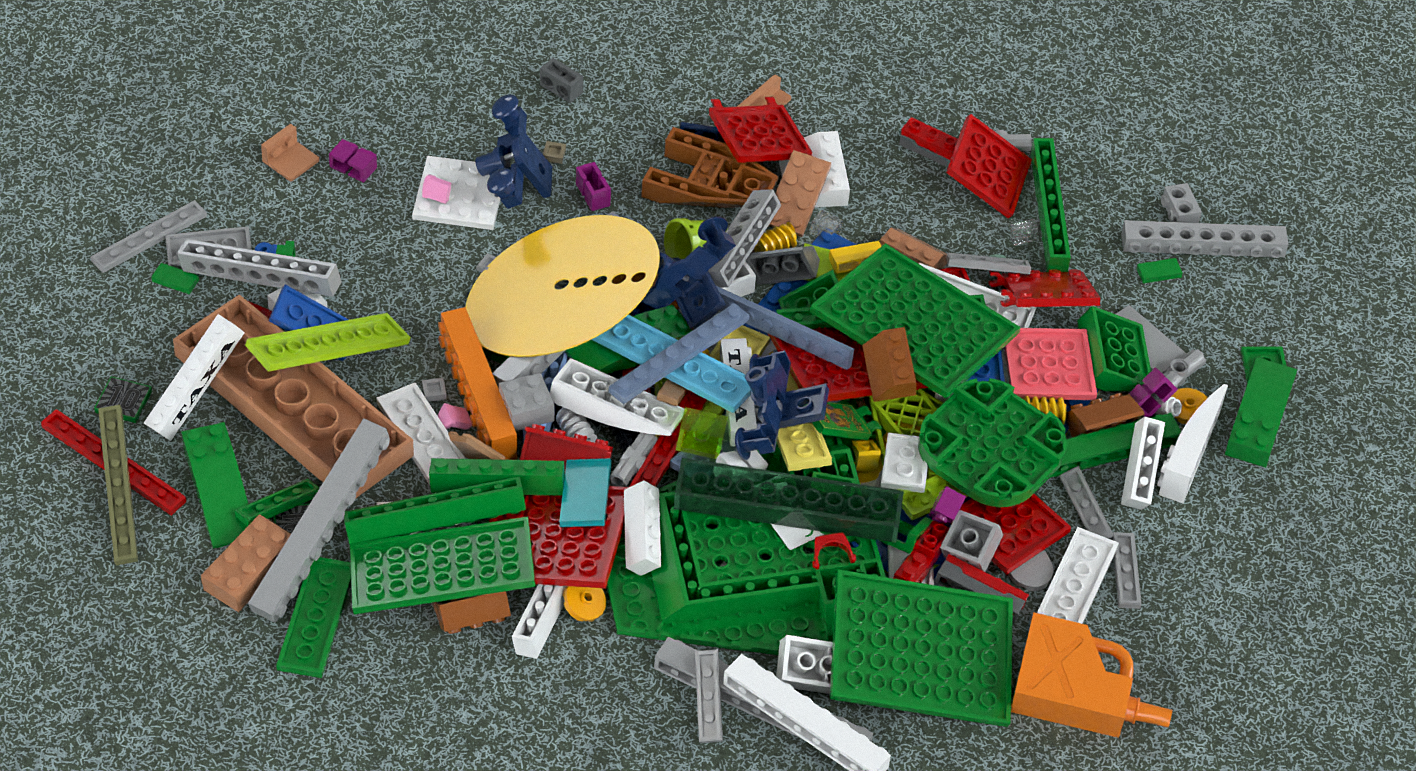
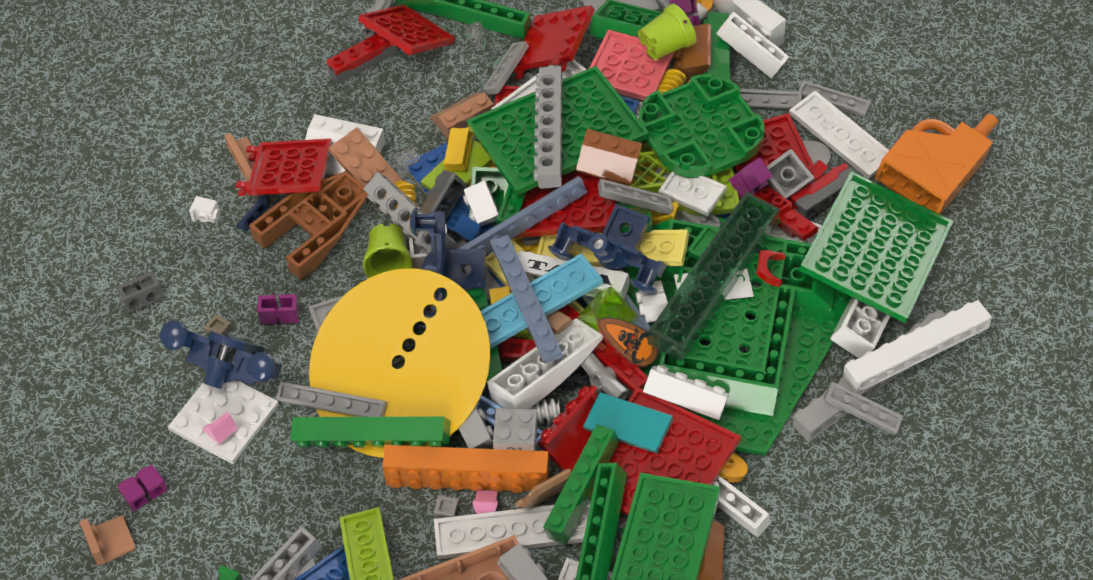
camera: 60 degrees left, 5 degrees up
none -> white brick [189,196,221,223]
none -> light grey tile [276,381,388,417]
none -> green brick [290,416,451,448]
none -> blue slope [446,213,481,242]
none -> white brick [463,181,499,226]
none -> light grey brick [534,66,563,188]
none -> shield [597,317,658,367]
none -> light grey plate [598,179,673,214]
none -> lime piece [638,4,697,61]
none -> red piece [808,160,828,181]

